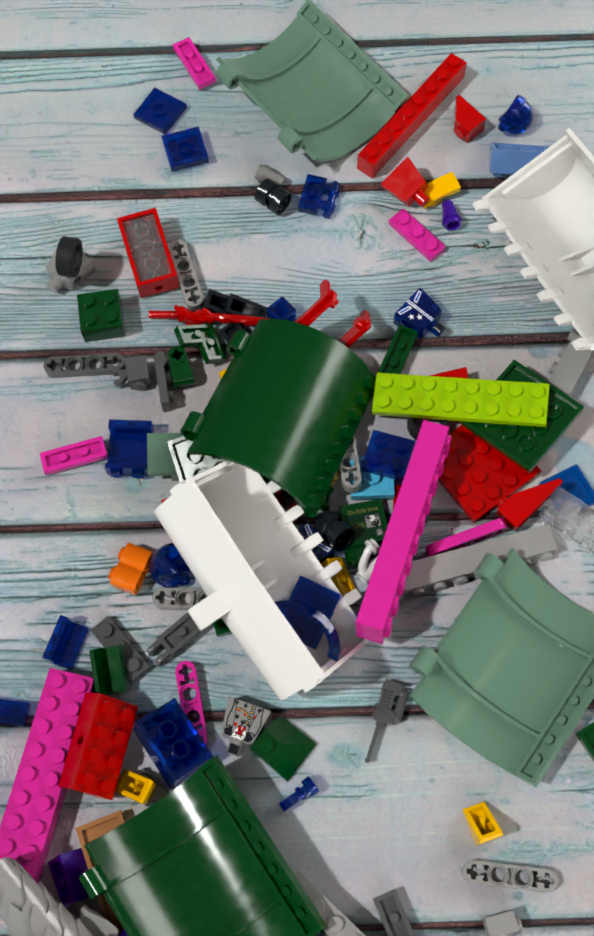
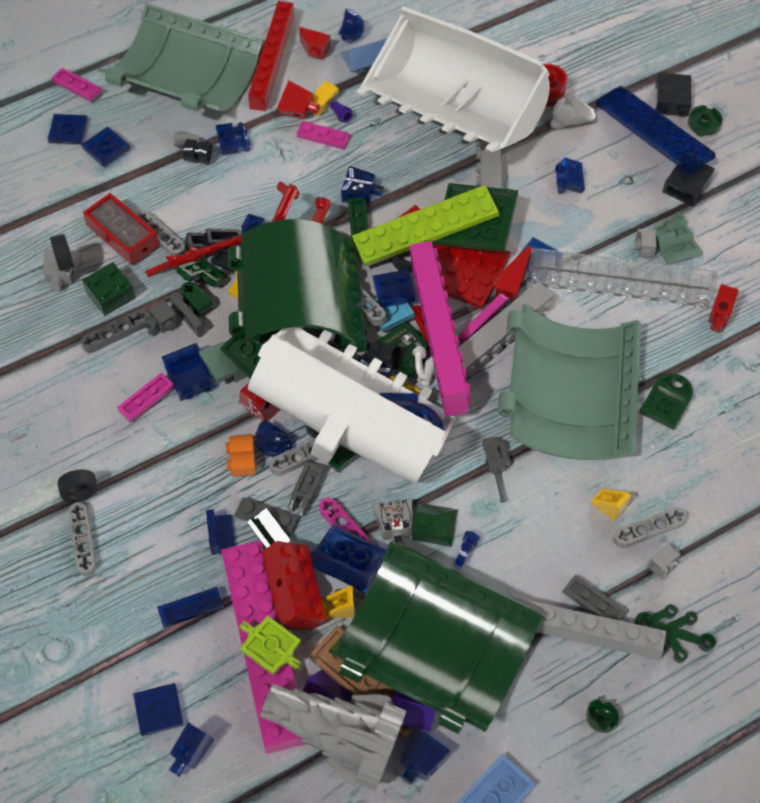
camera: 30 degrees left, 10 degrees down
none -> lime plate [239,616,302,676]

